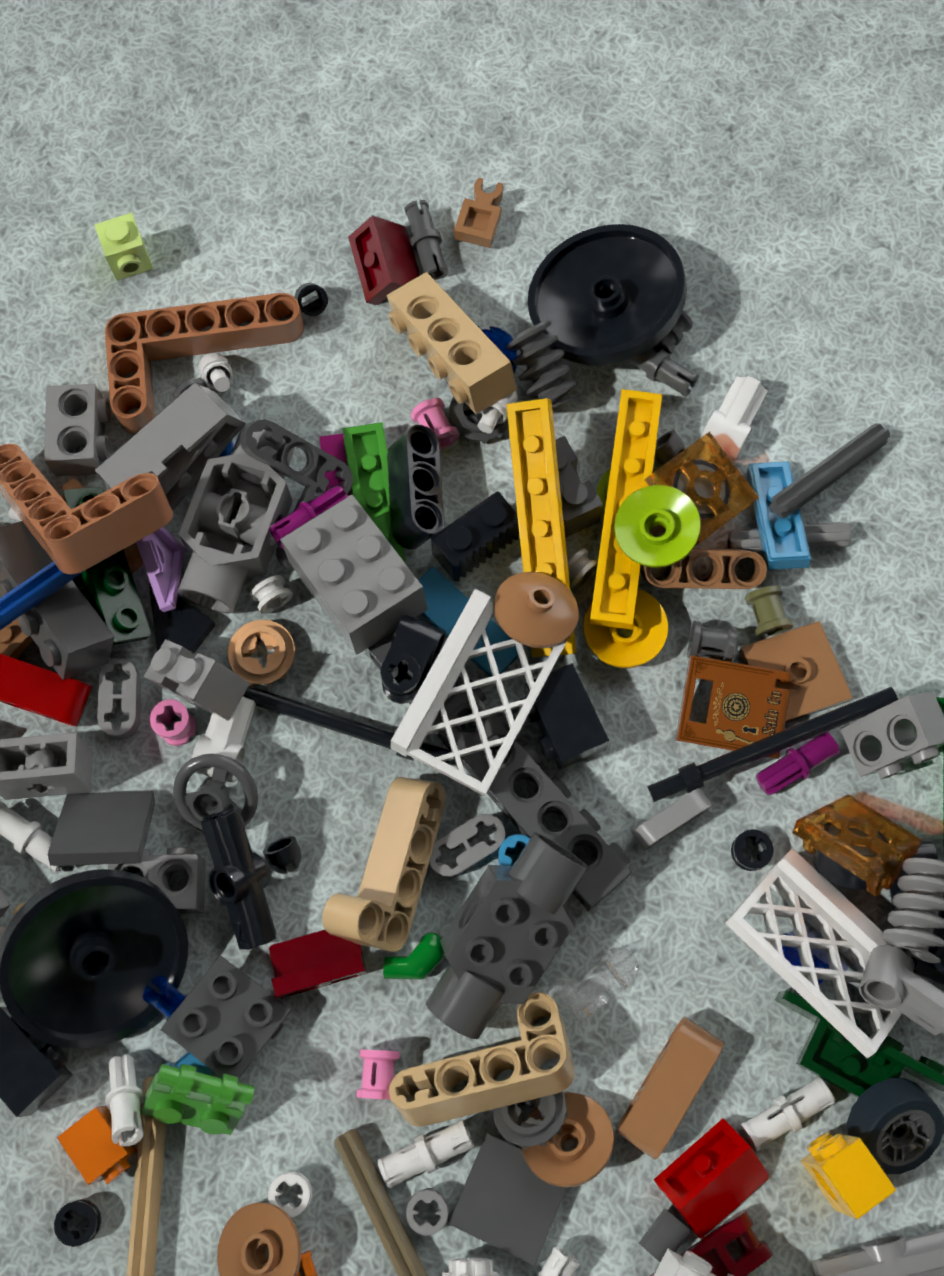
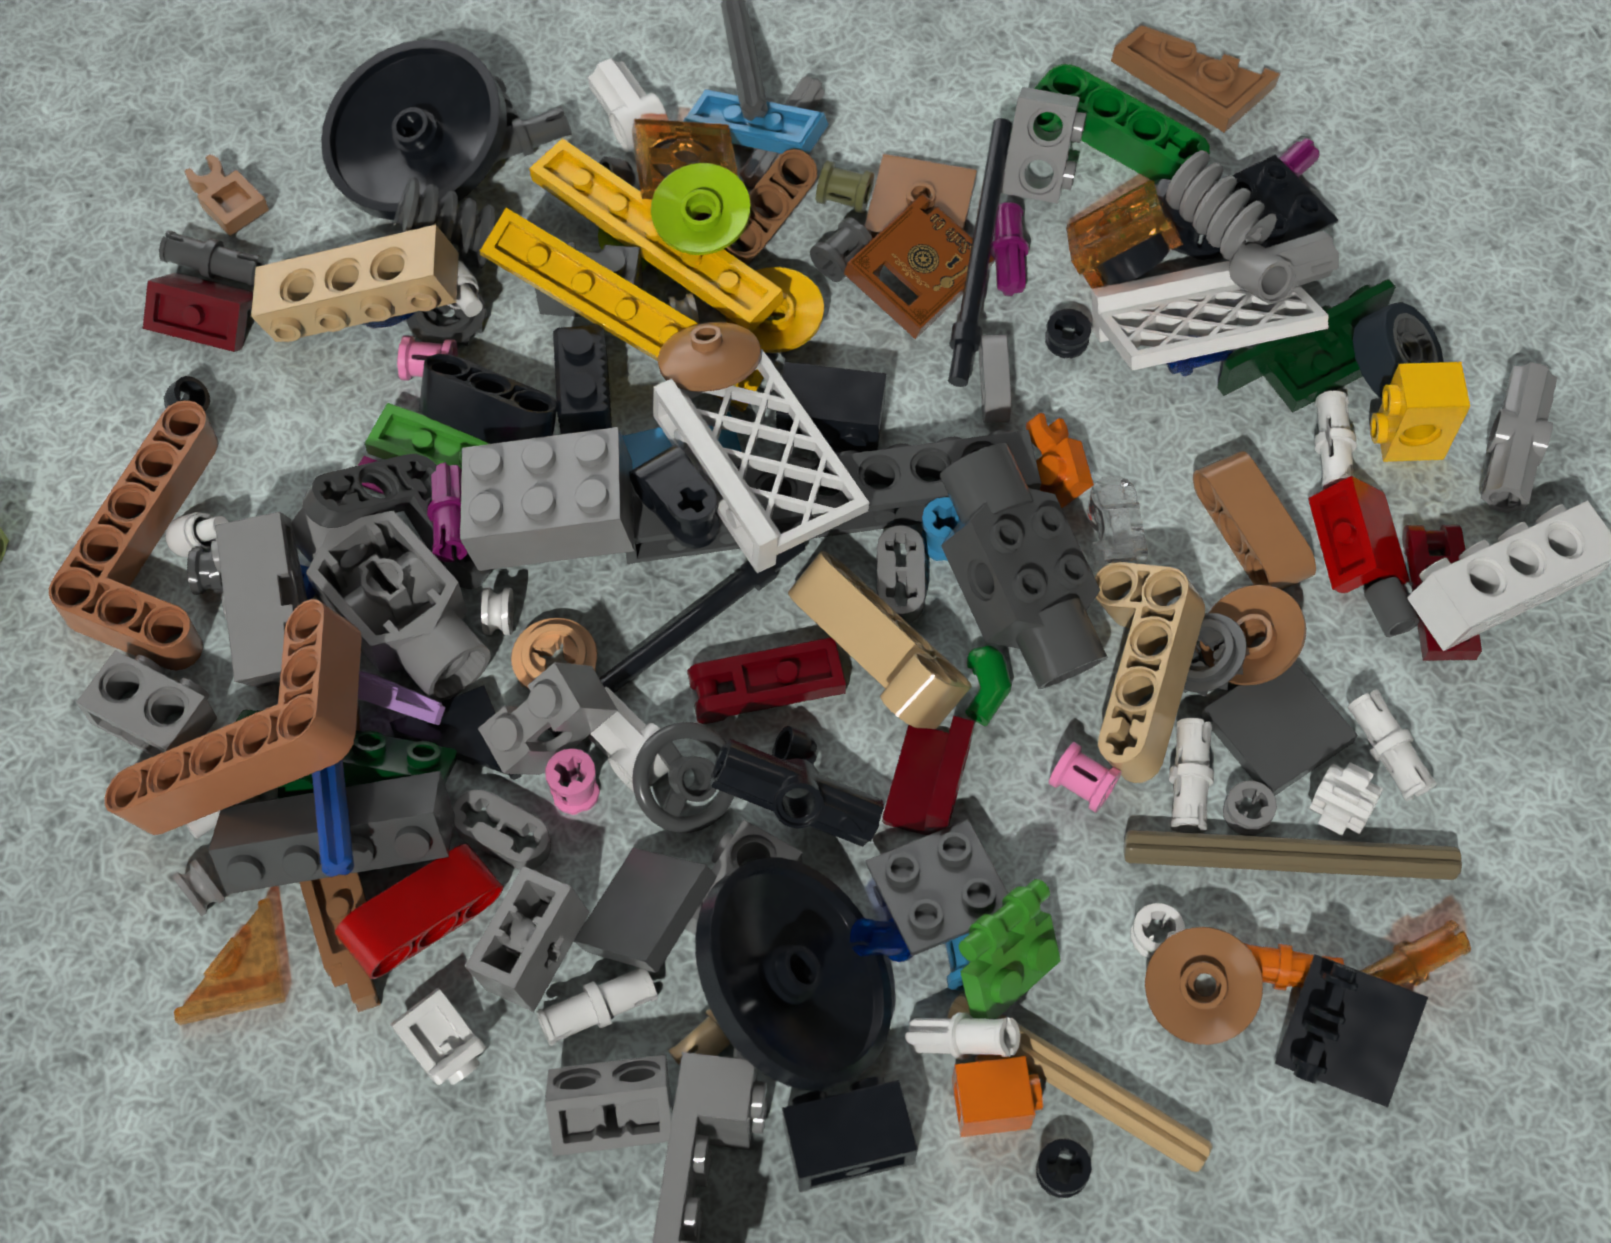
camera: 60 degrees left, 10 degrees down
none -> dark red plate [687,637,846,724]
none -> orange plate [1026,413,1094,508]

